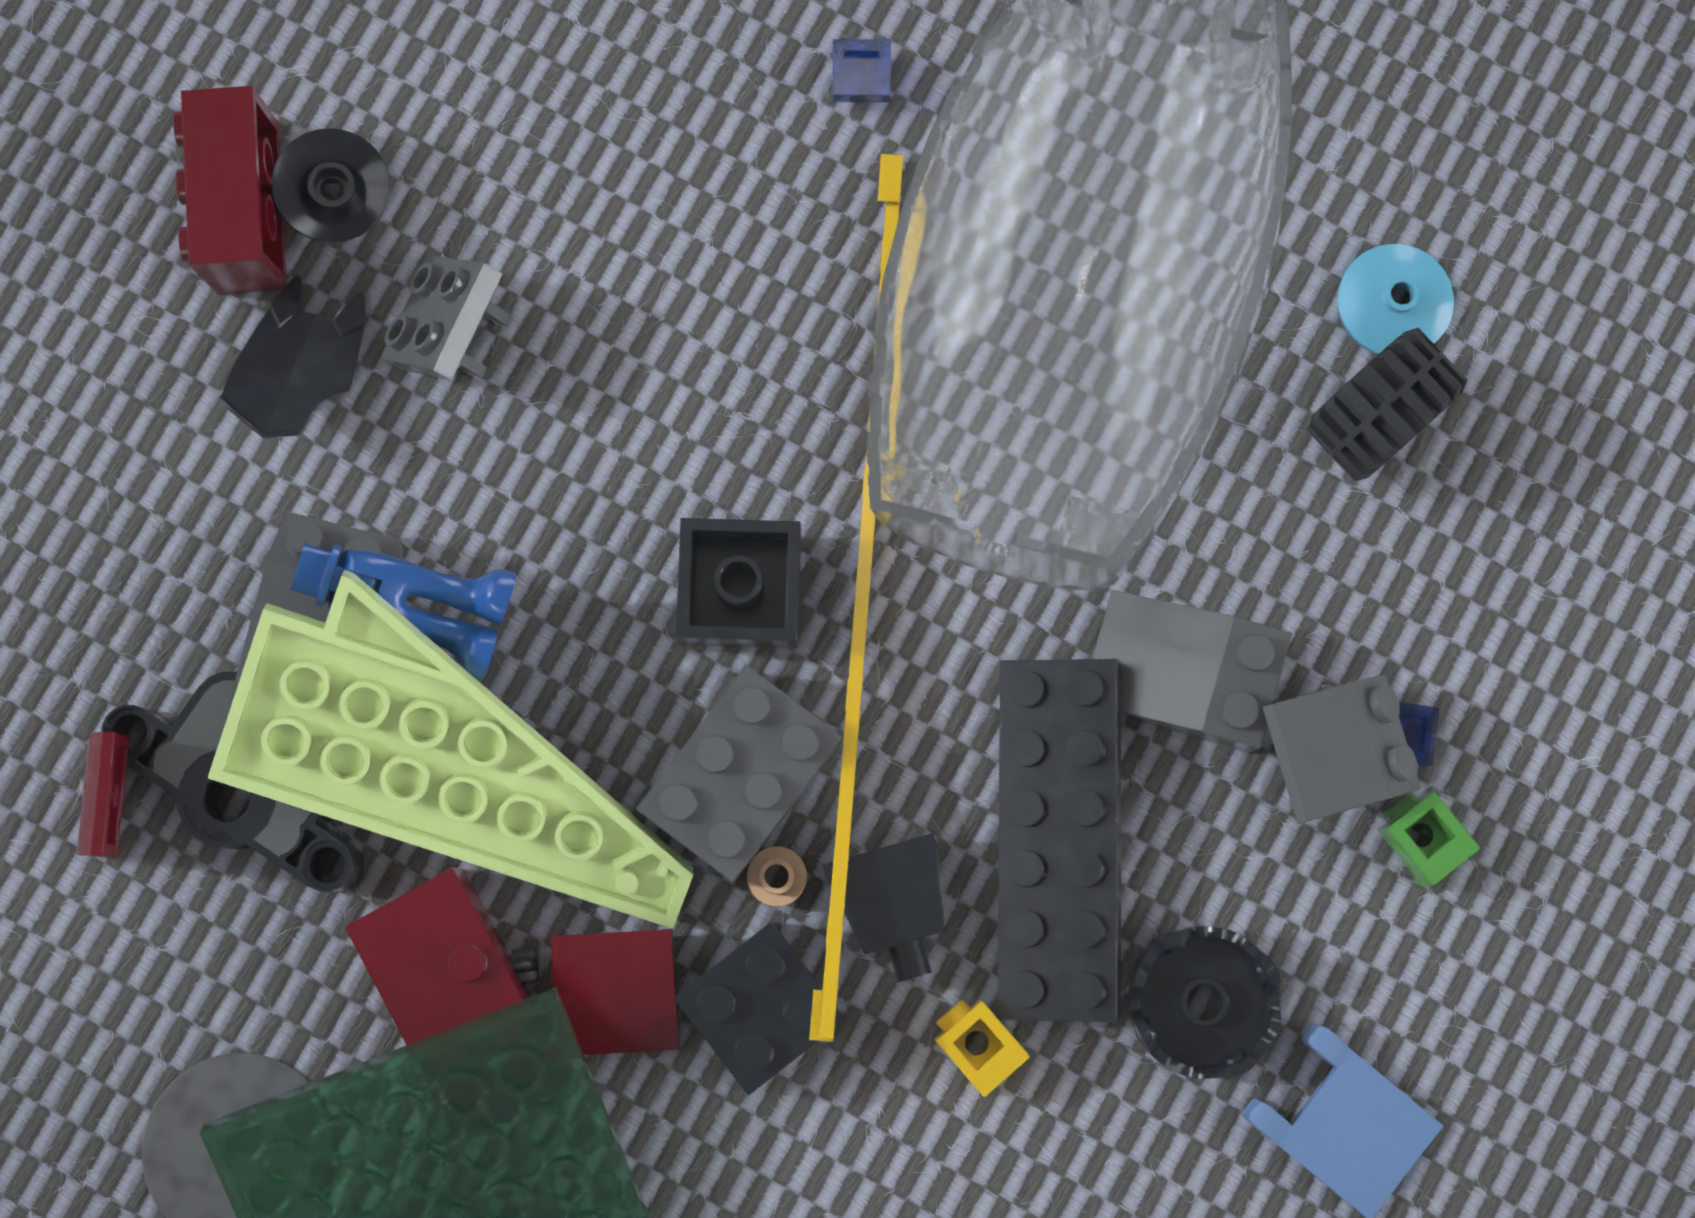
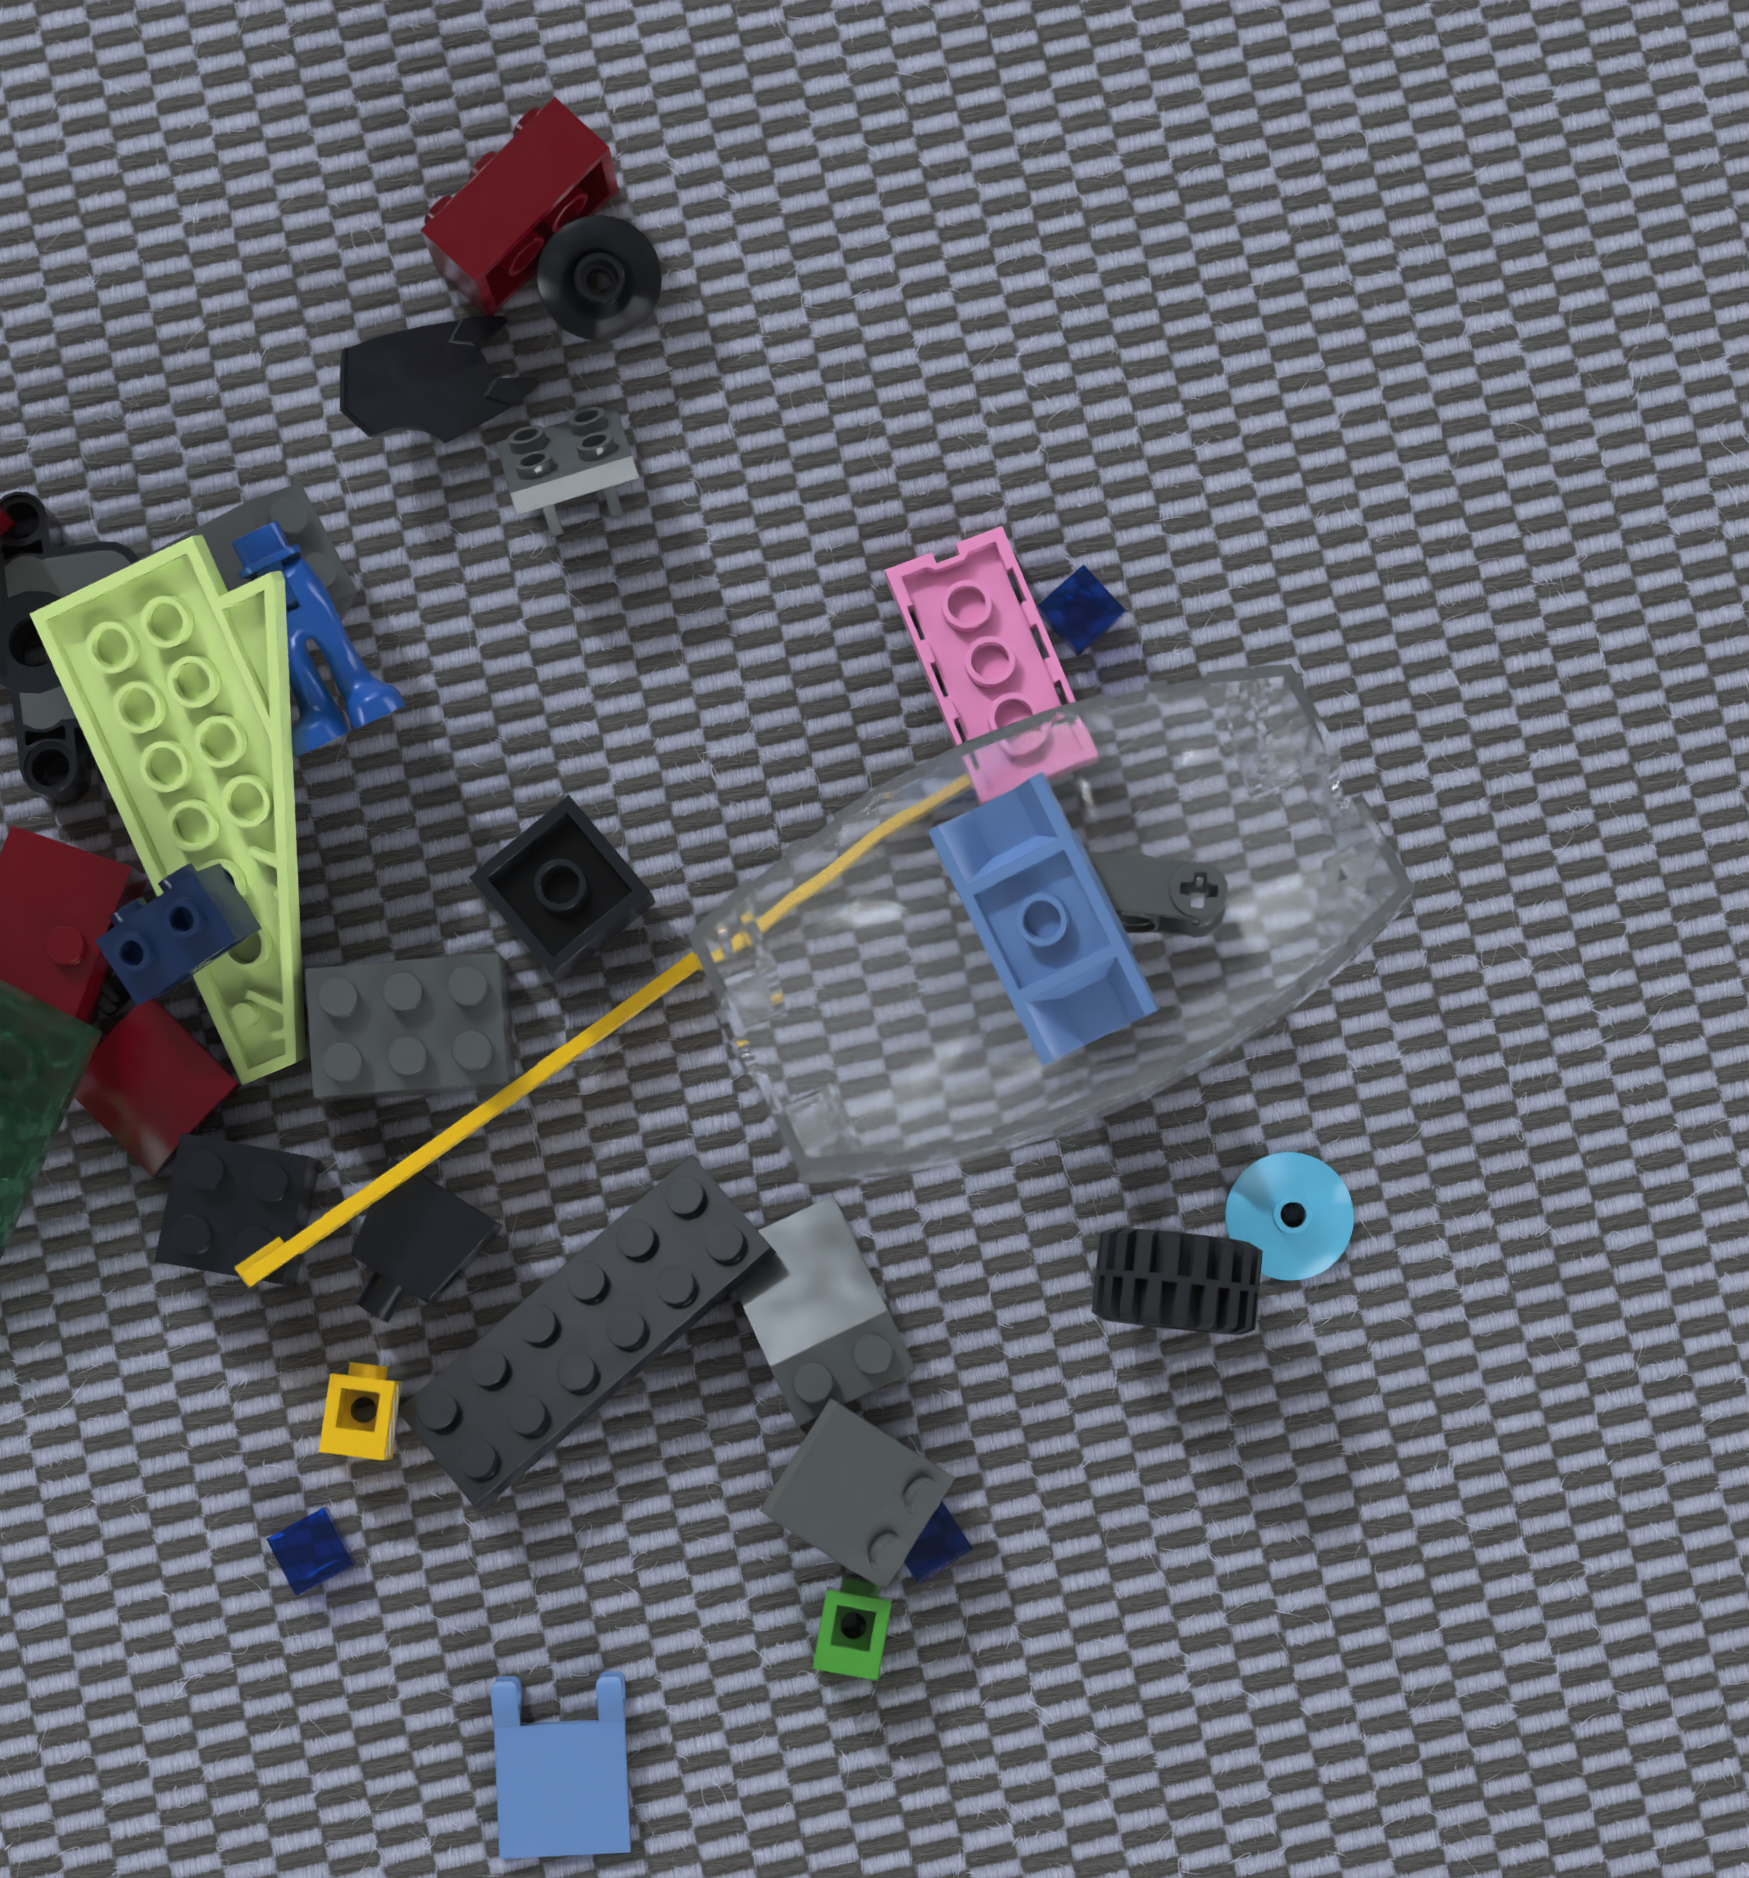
camera: 50 degrees right, 0 degrees up
light nougat plate [747,846,807,907] -> none
black plate [1128,926,1282,1079] -> none
none -> dark blue brick [95,863,262,1006]
none -> clear blue tile [266,1507,357,1597]
none -> bright pink piece [885,526,1097,803]
none -> medium blue piece [927,772,1160,1066]
none -> dark grey piece [1086,851,1228,938]

